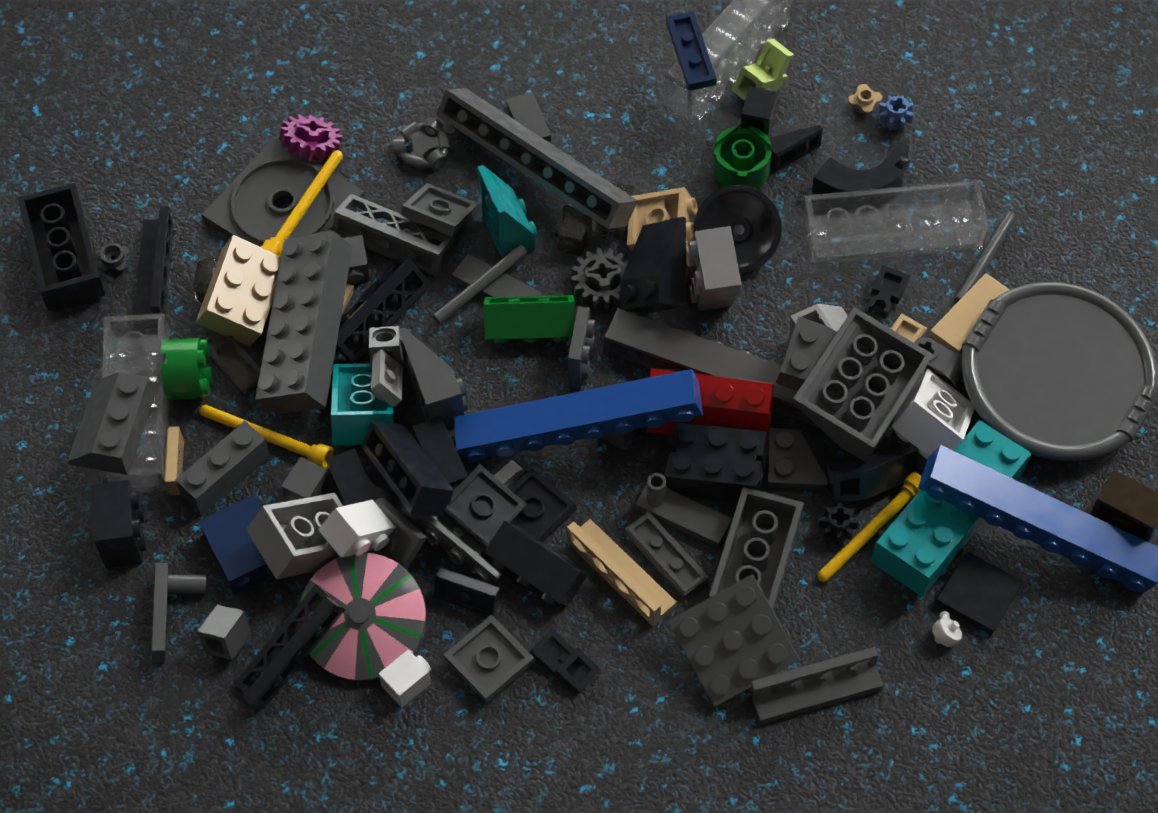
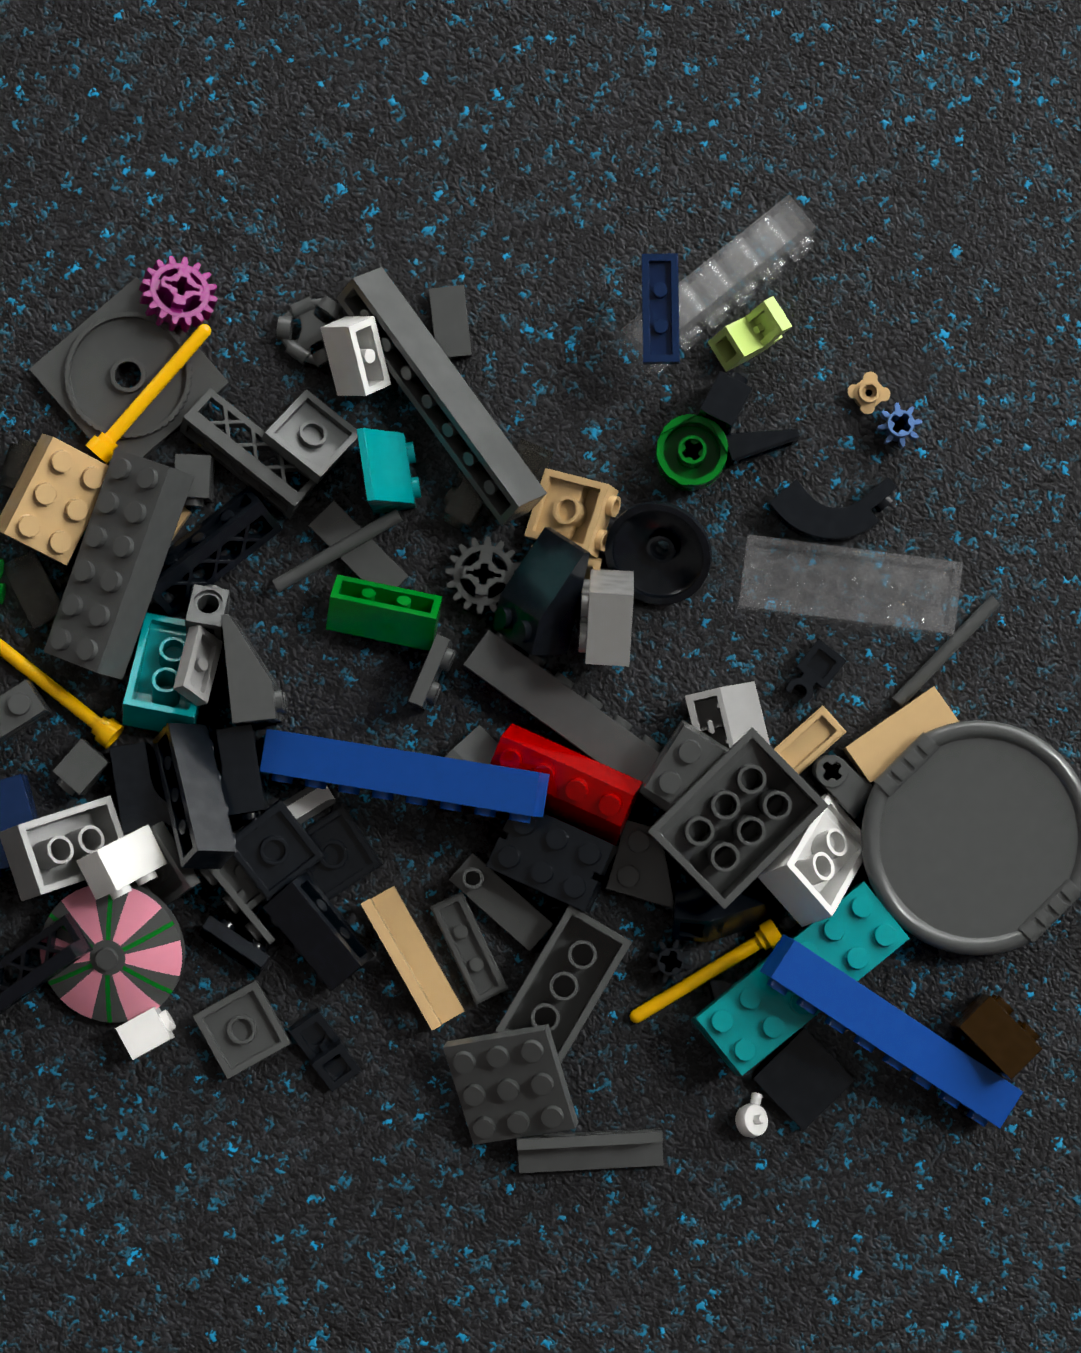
camera: 20 degrees right, 25 degrees up
none -> white brick [320,316,391,396]

